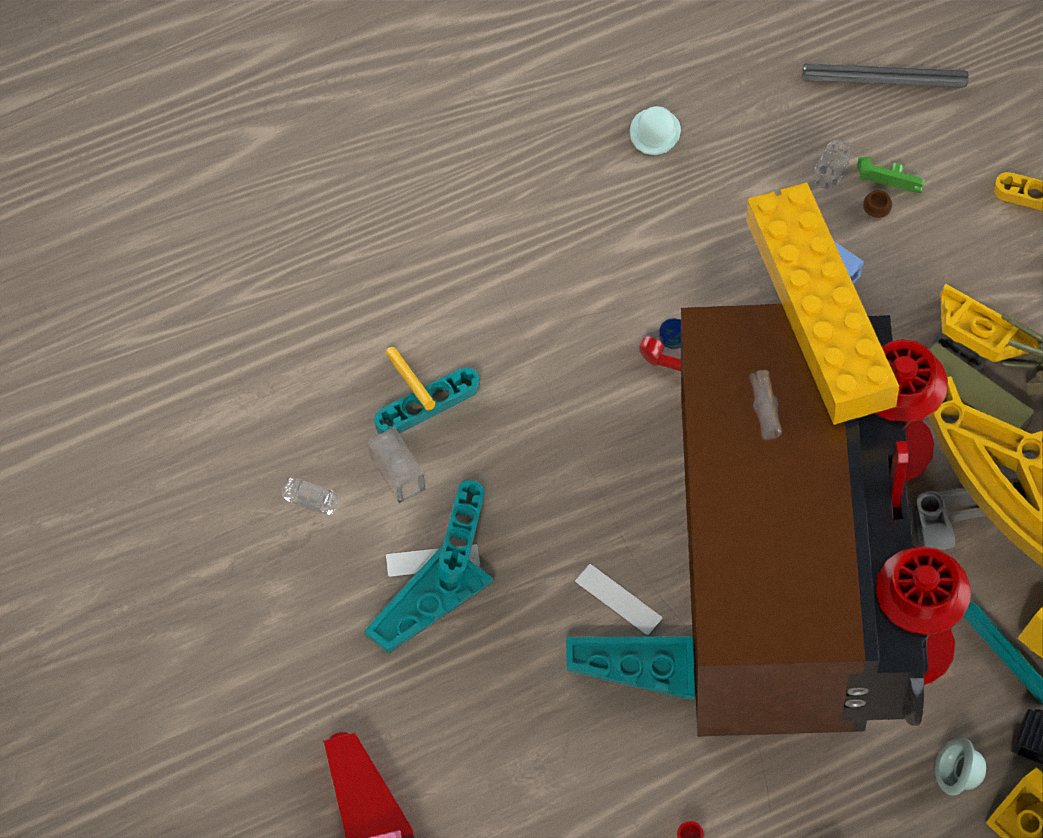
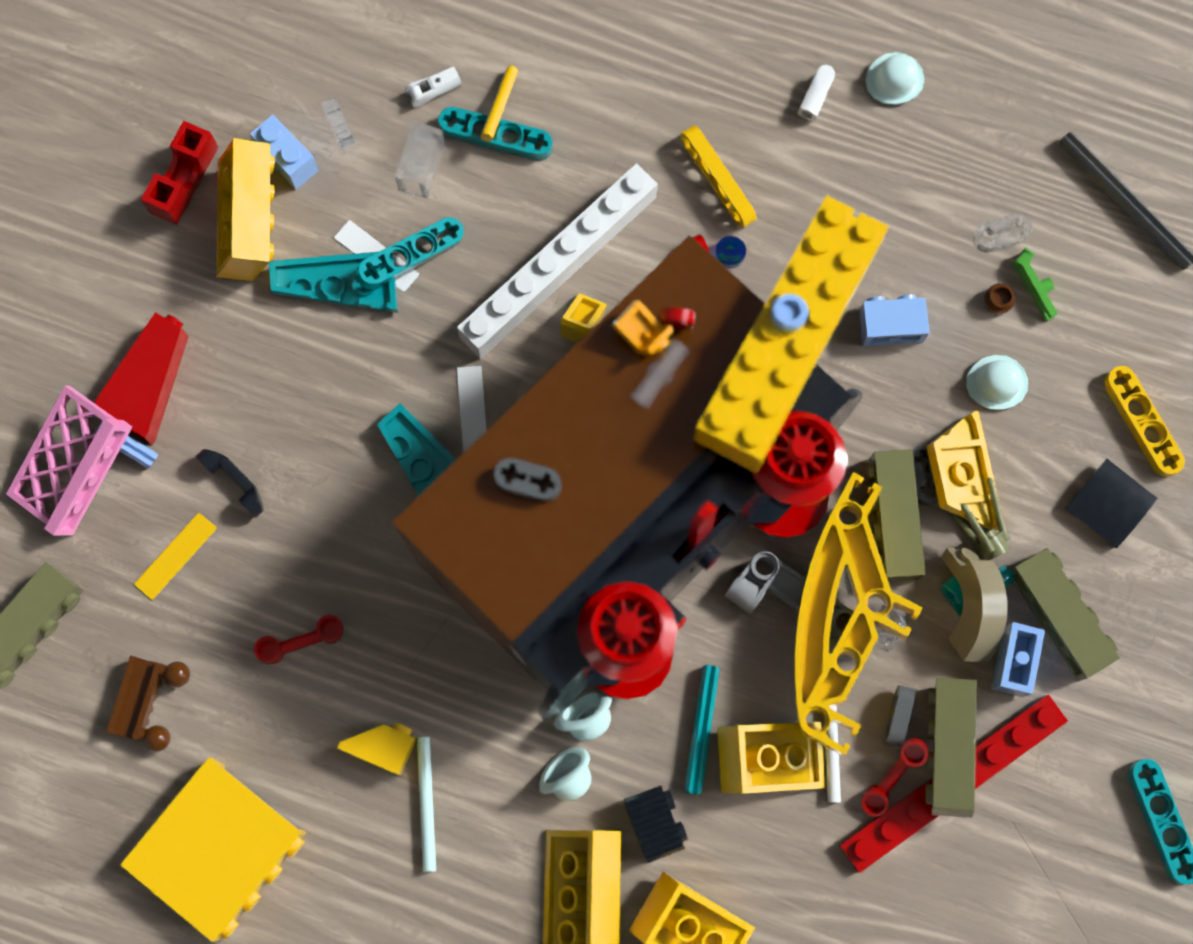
camera: 40 degrees right, 15 degrees up
none -> red arch [141,120,219,225]
none -> black bar [195,449,264,518]
none -> yellow brick [216,138,275,282]
none -> light blue brick [250,115,319,190]
none -> white bar [405,66,462,108]
none -> white brick [457,163,658,359]
none -> dark grey beam [494,458,562,503]
none -> light aqua hat [554,688,612,741]
none -> yellow slope [560,293,607,343]
none -> light orange bracket [611,300,674,355]
none -> red tile [659,307,696,329]
none -> yellow beam [680,124,757,229]
none -> light blue tile [770,294,808,332]
none -> white bar [797,65,835,121]
none -> light aqua hat [966,355,1028,410]

